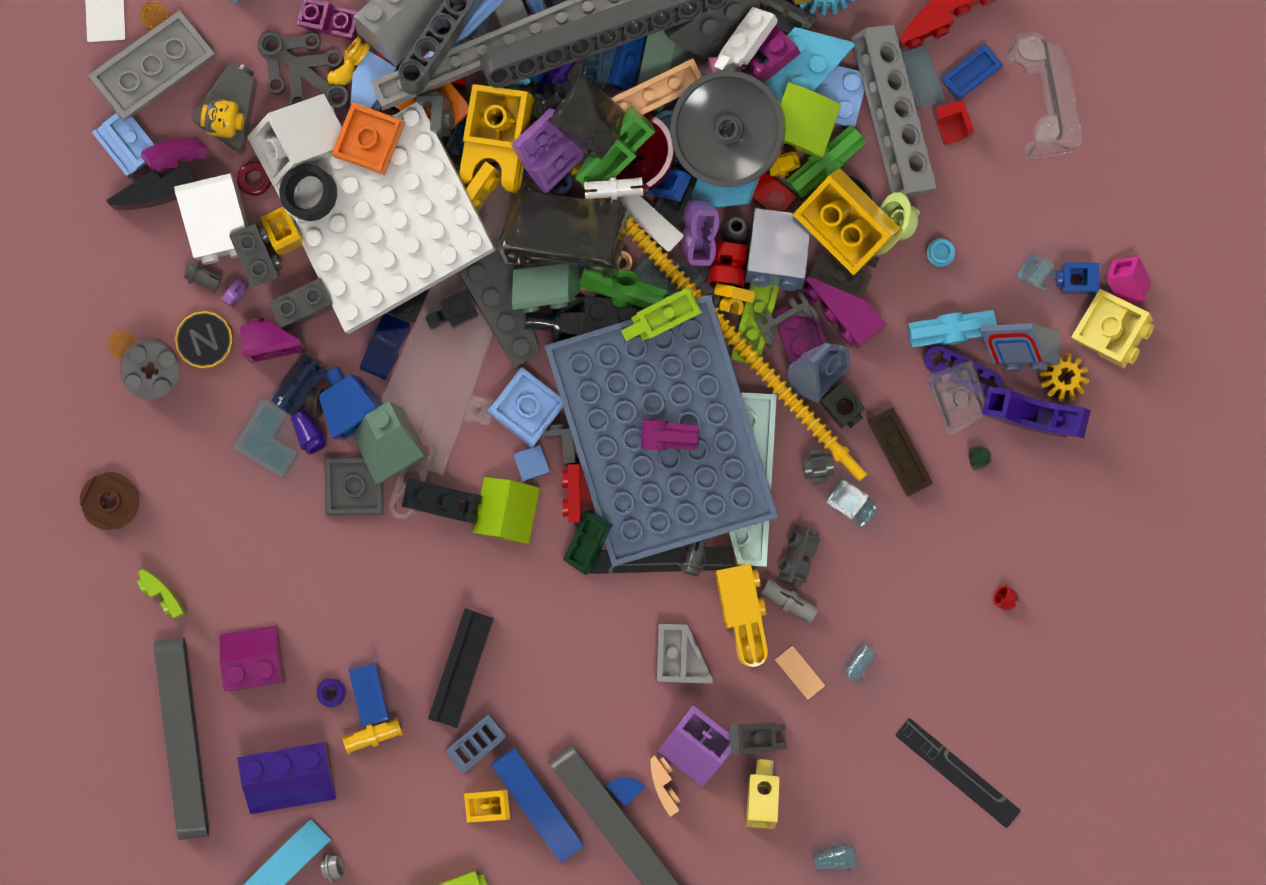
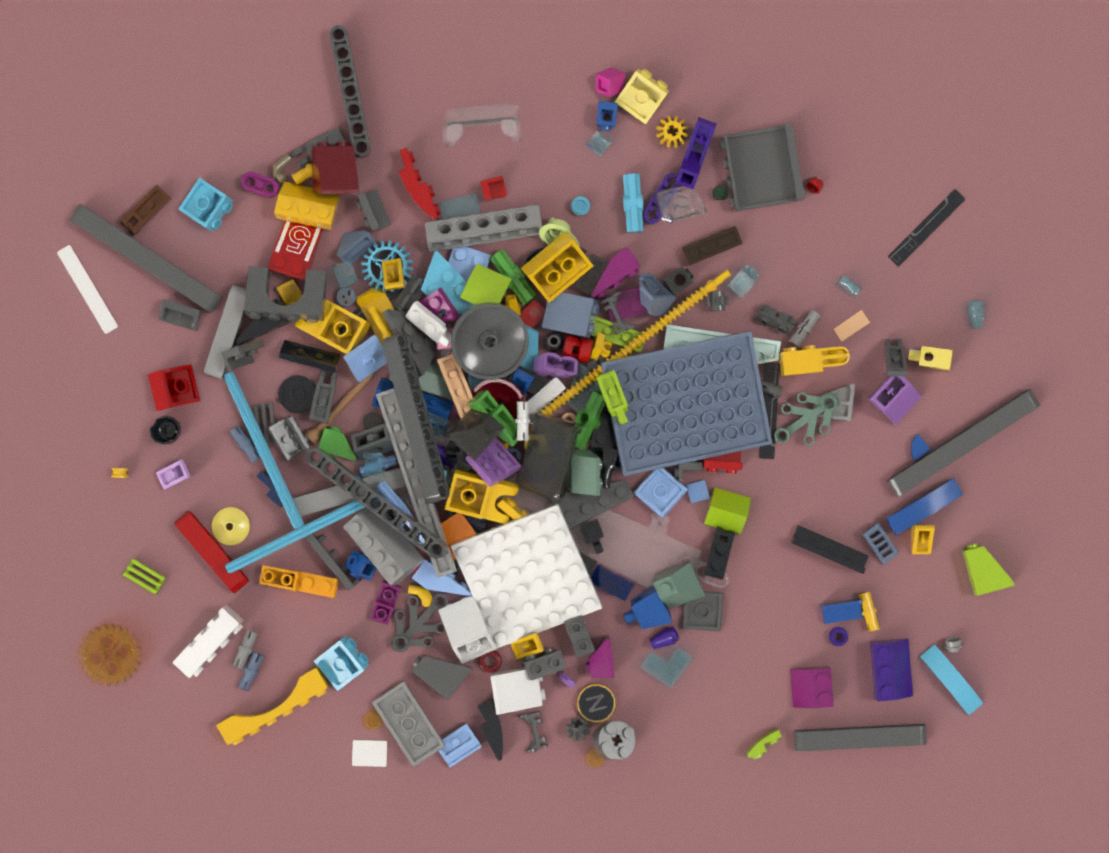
camera: 80 degrees left, 5 degrees up
reddish brown plate [80,472,139,530] -> none
magenta slope [140,137,207,171] -> none
dark grey pin [184,263,223,293] -> none
yellow head [200,99,245,138] -> none
dark blue hinge [271,354,327,416] -> none
black tyre [279,164,338,221] -> none
clear smoke tile [306,388,325,417] -> none
orange tile [331,102,406,176] -> none
yellow bush [344,37,370,66] -> none
dark grey bracket [416,92,455,137] -> none
dark green plate [563,510,613,575] -> none
magenta piece [641,419,699,450] -> none
light nougat slope [650,755,681,817] -> none
blue tile [941,44,1003,101] -> none
sand blue slope [981,323,1059,372] -> none
none -> dark grey piece [518,711,548,753]
none -> dark grey gear [566,717,590,741]
none -> dark grey panel [720,123,805,212]
none -> sand green plant [774,392,839,446]

